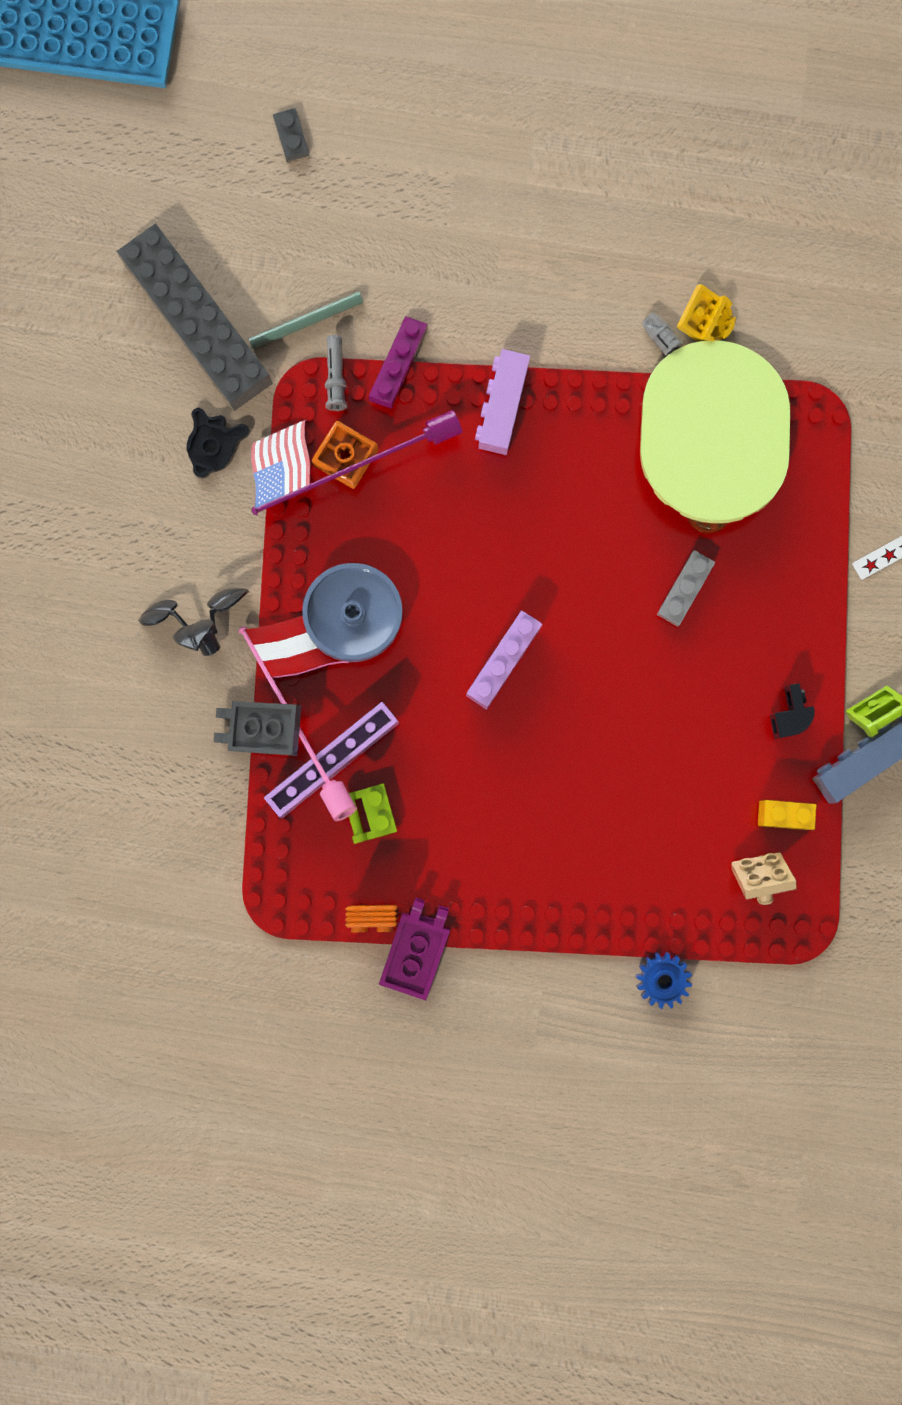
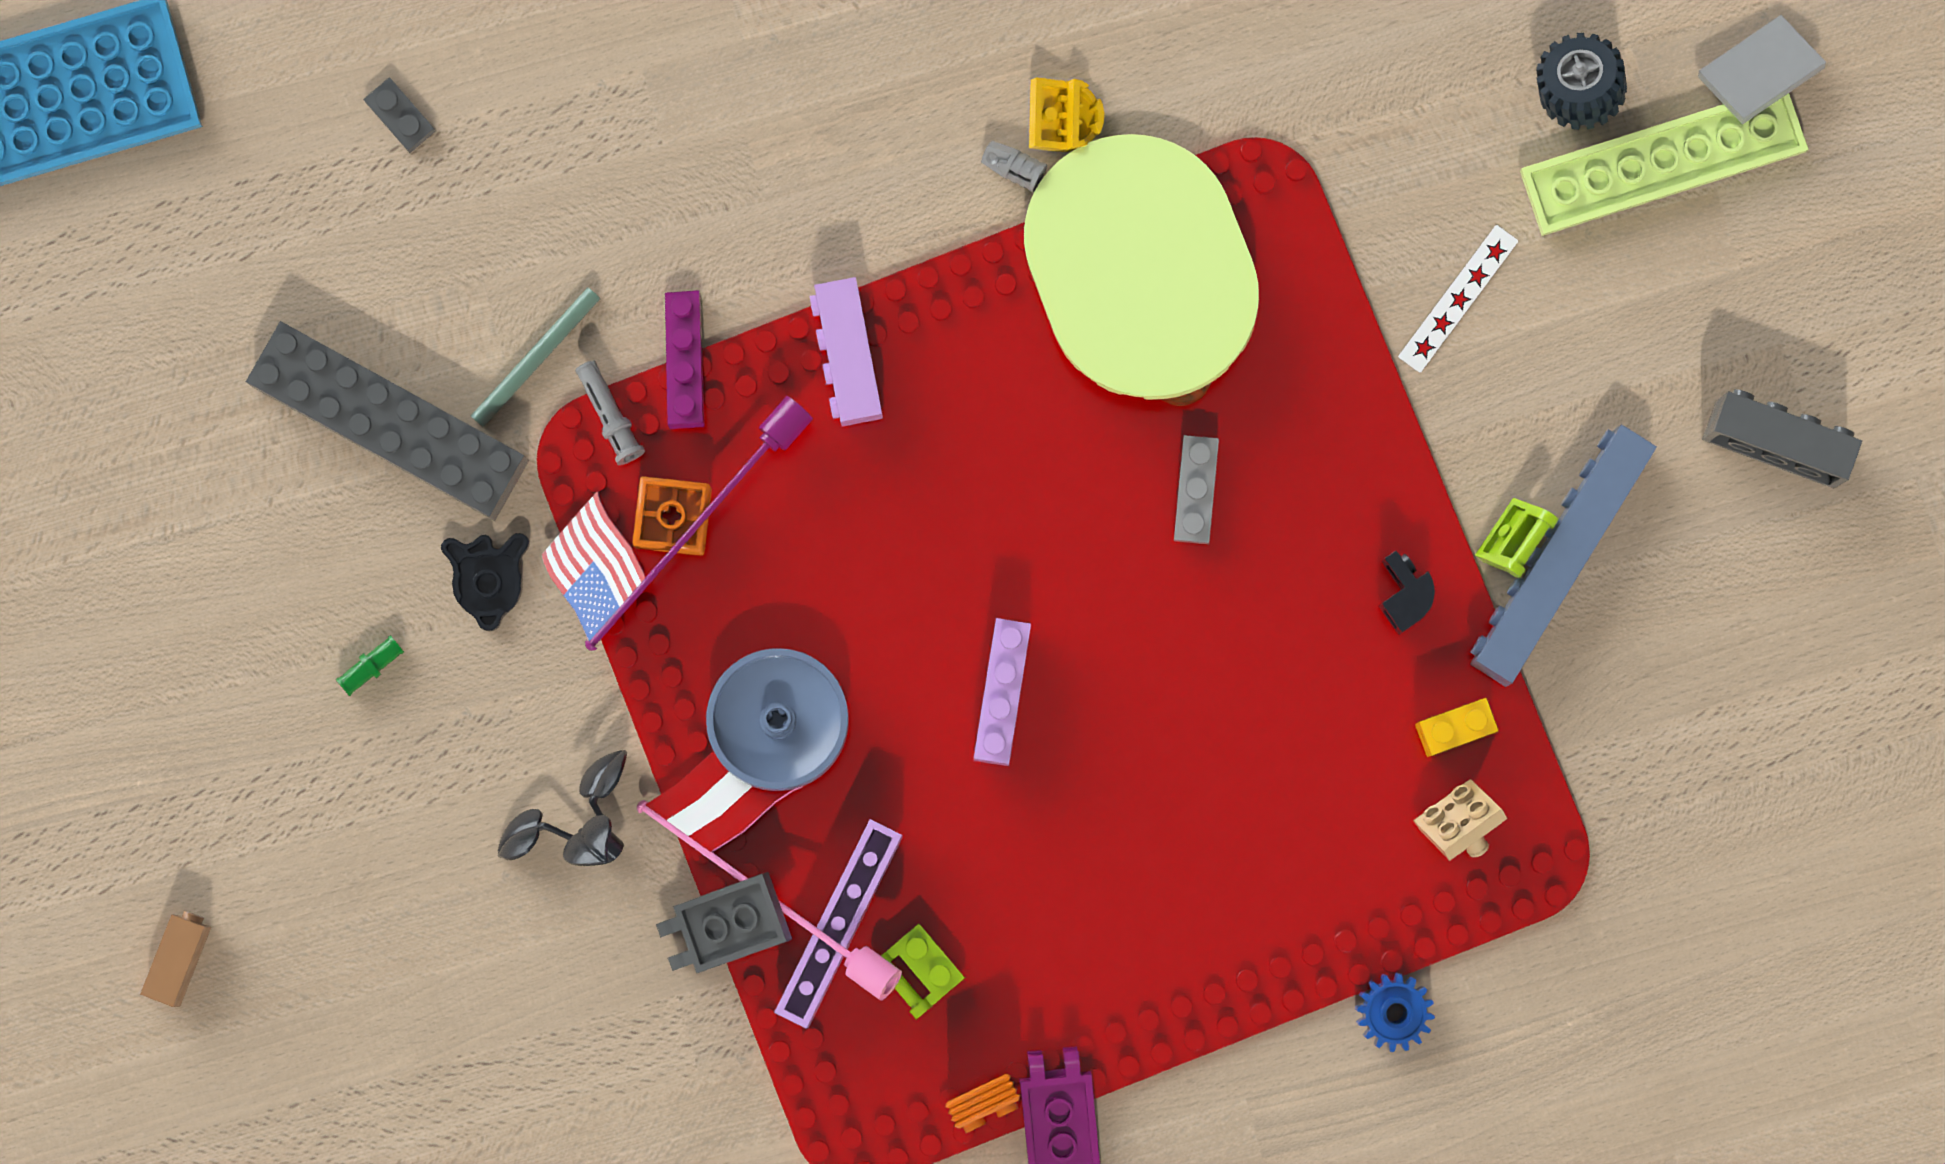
camera: 20 degrees left, 0 degrees up
none -> green pin [335,635,404,697]

